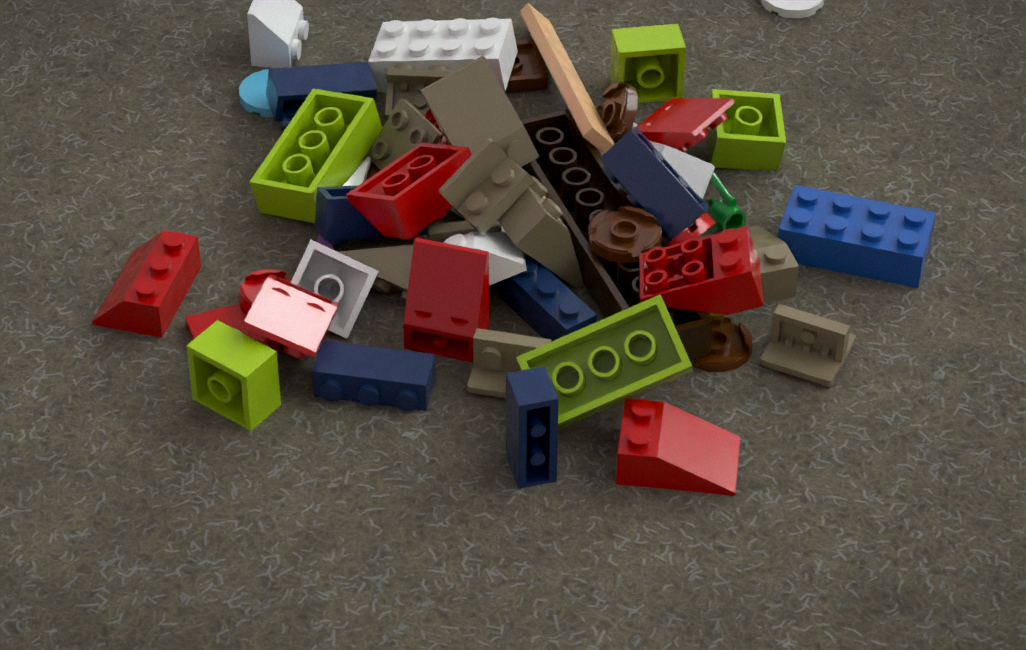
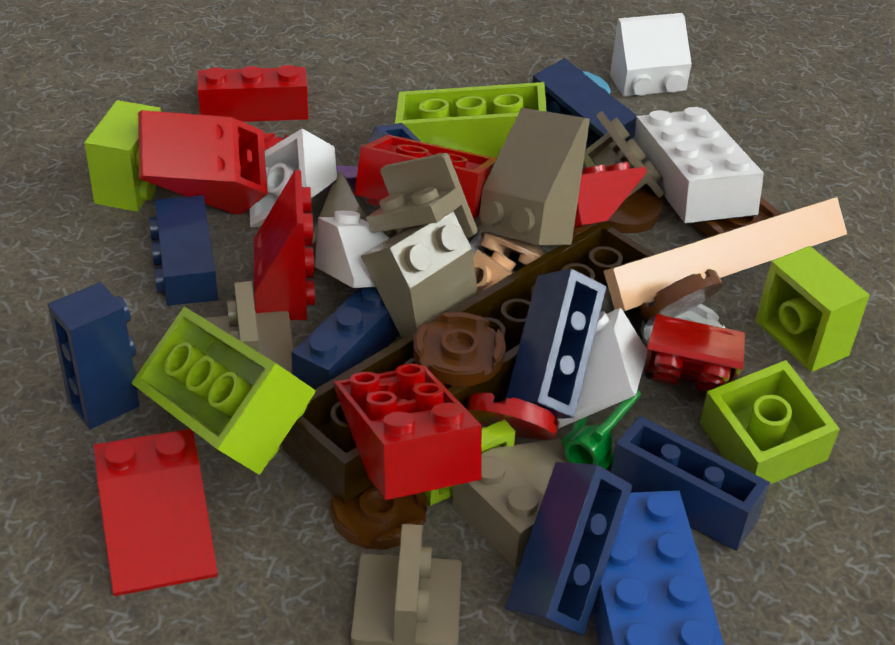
camera: 65 degrees right, 0 degrees up
none -> dark blue brick [505,462,632,636]
none -> dark blue brick [611,416,770,551]

